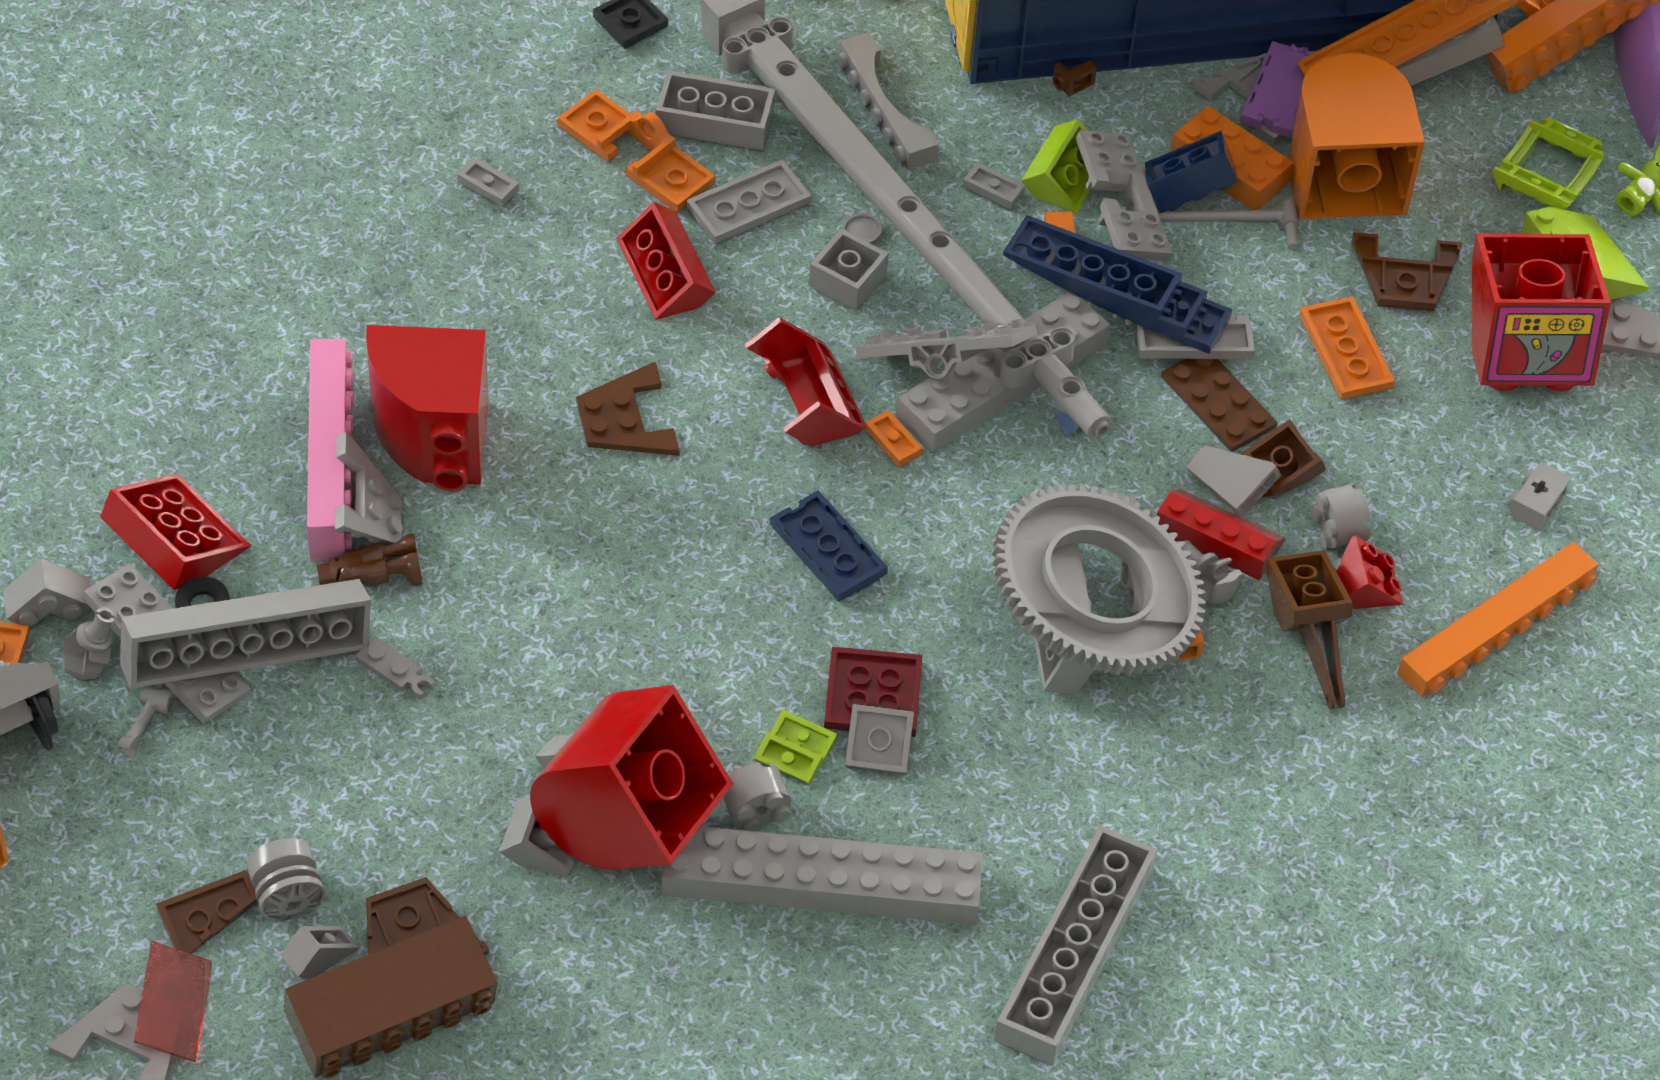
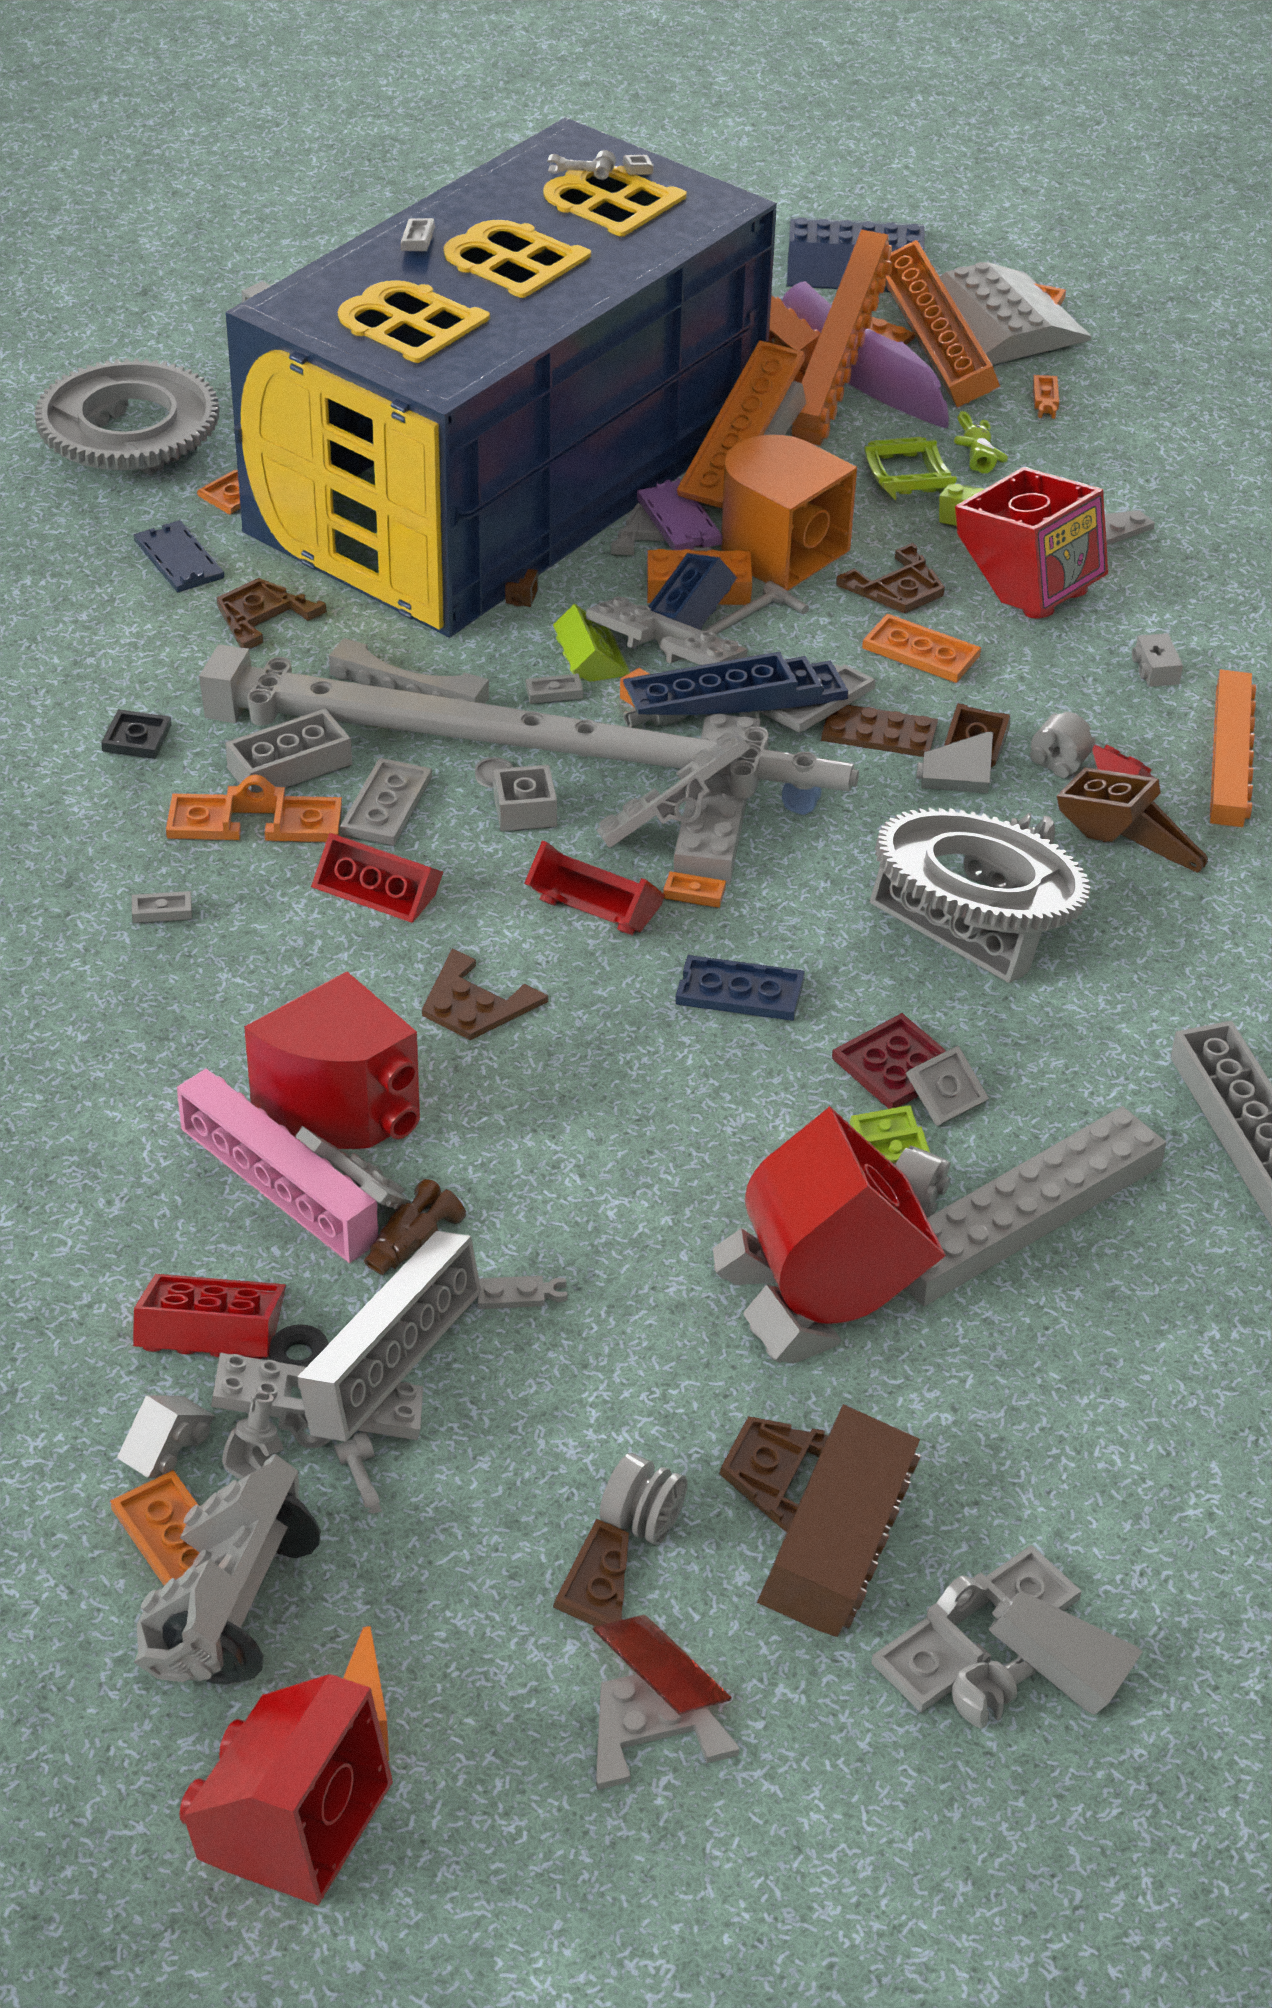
camera: 40 degrees left, 10 degrees down
light grey slope [280,926,359,977] -> none
red slope [1157,489,1286,580] -> none

